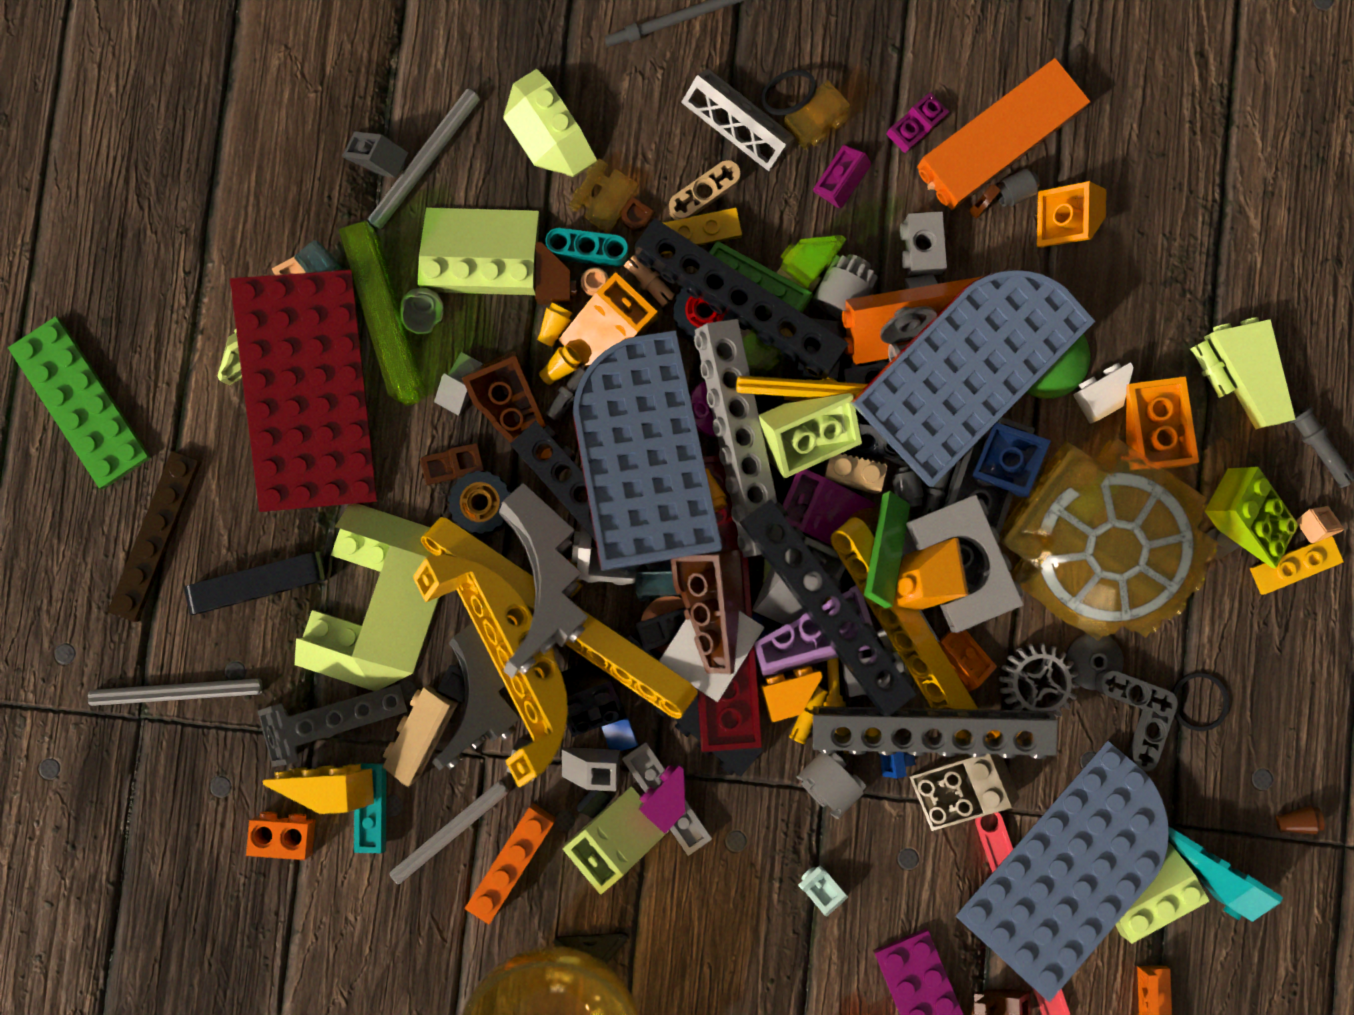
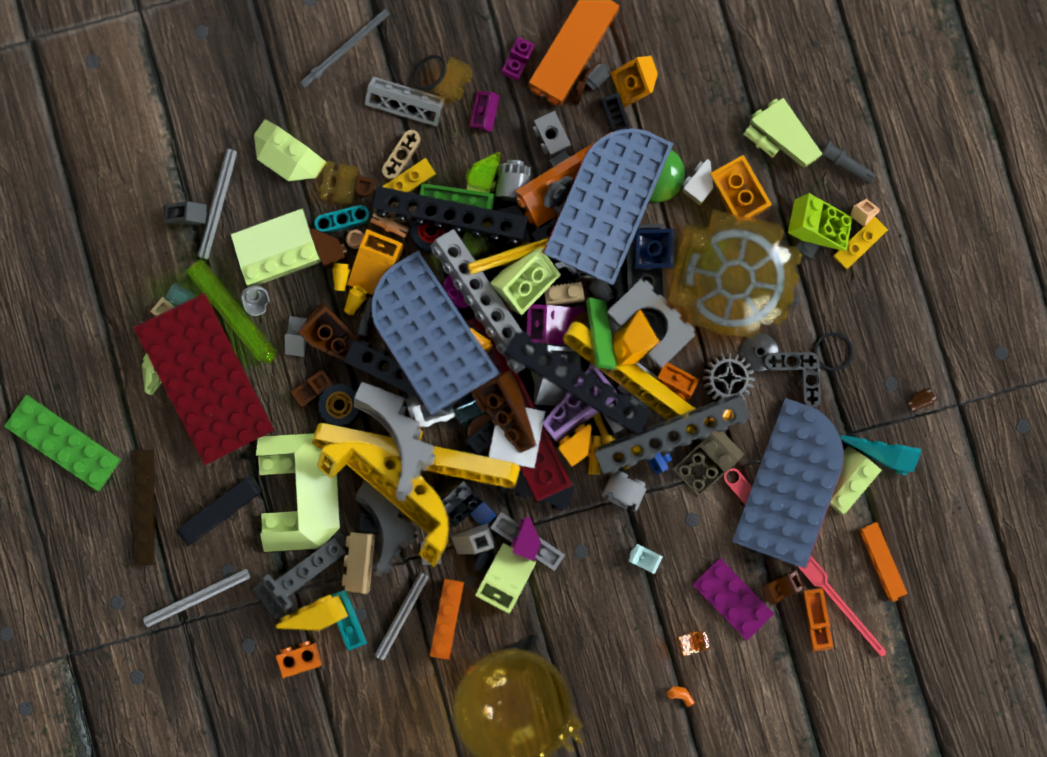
camera: 15 degrees left, 0 degrees up
none -> black slope [599,93,631,132]

